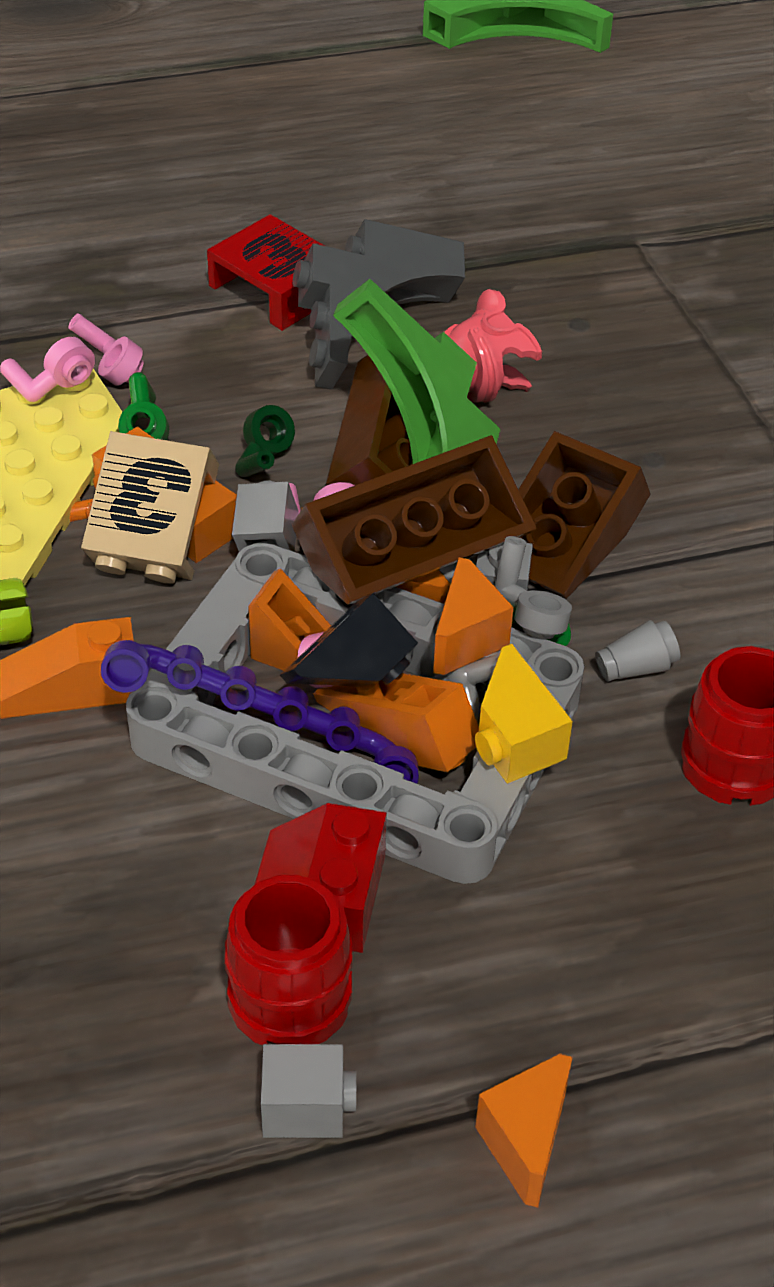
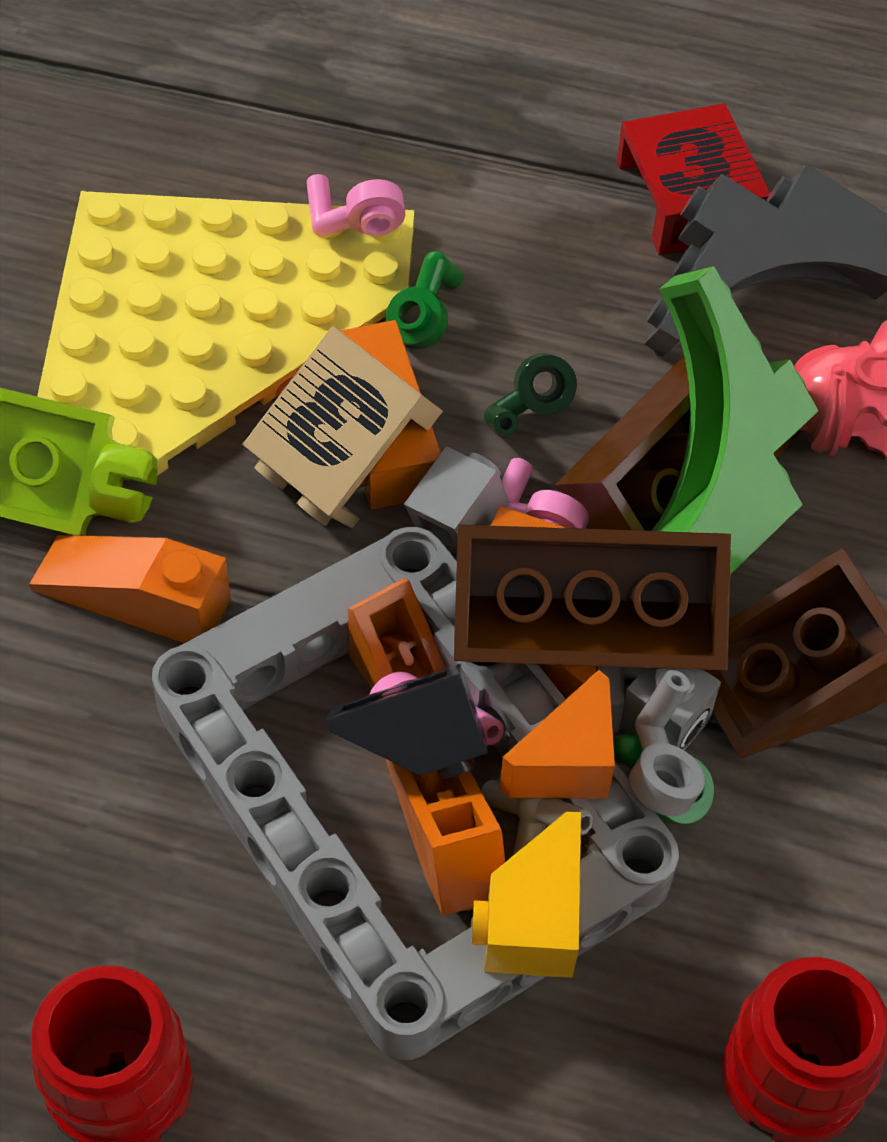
camera: 30 degrees right, 10 degrees up
bright pink plate [68,313,144,386] -> none
dark purple bar [101,640,419,784] -> none
red slope [255,803,387,953] -> none
light grey cone [595,620,681,682] -> none

